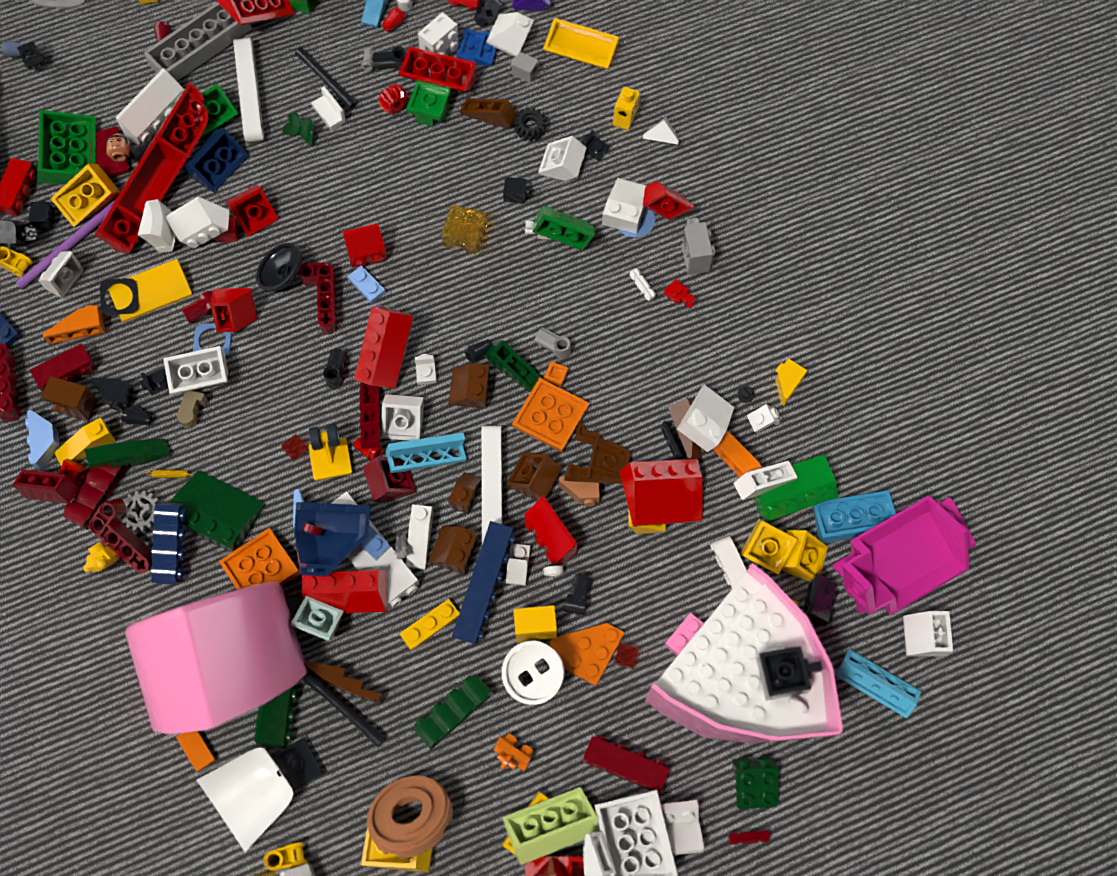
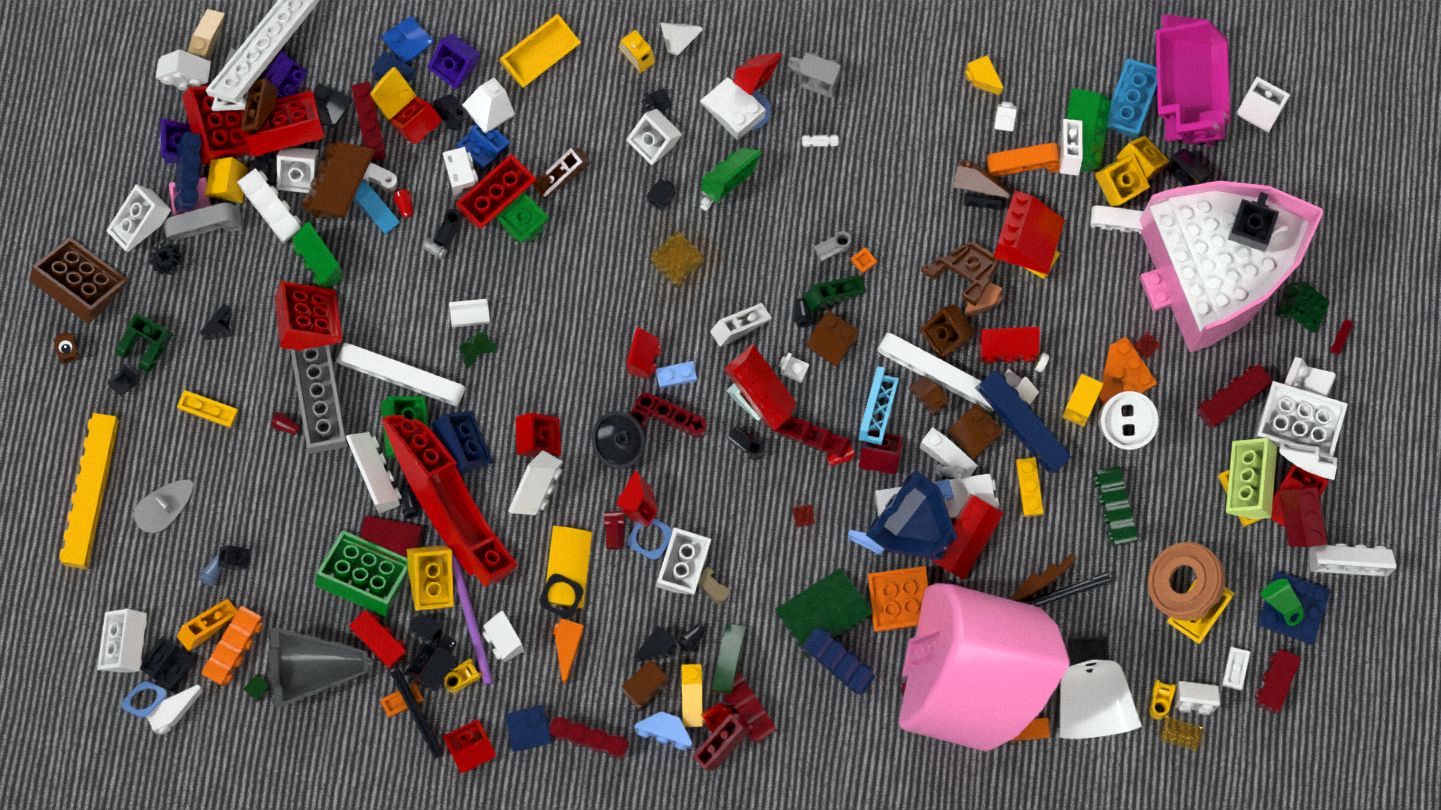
camera: 60 degrees left, 5 degrees up
dark red brick [30,343,97,392] -> none
yellow rock [83,541,120,572] -> none
dark red beam [89,498,153,573] -> none
nougat head [106,134,131,162] -> none
light grey gear [121,491,160,534] -> none
white slope [138,199,175,253] -> none
black bracket [140,368,169,396] -> none
yellow piece [145,469,194,478] -> none
light aqua slope [291,596,343,641] -> none
black piece [295,47,357,110] -> none
dark red tile [302,523,323,536] -> none
yellow plate [309,423,352,481] -> none
red gear [378,84,409,115] -> none
white slope [382,394,424,441] -> none
orange hips [493,733,533,772] -> none
light grey brick [511,52,538,83] -> none
orange plate [512,378,589,452] -> none
black tyre [515,107,546,142] -> none
black piece [564,574,591,616] -> none
red plate [663,279,696,309] -> none
white slope [677,385,734,452] -> none
black piece [737,386,754,403] -> none
medium azure fence [835,649,921,718] -> none
none -> white slope [710,303,772,347]

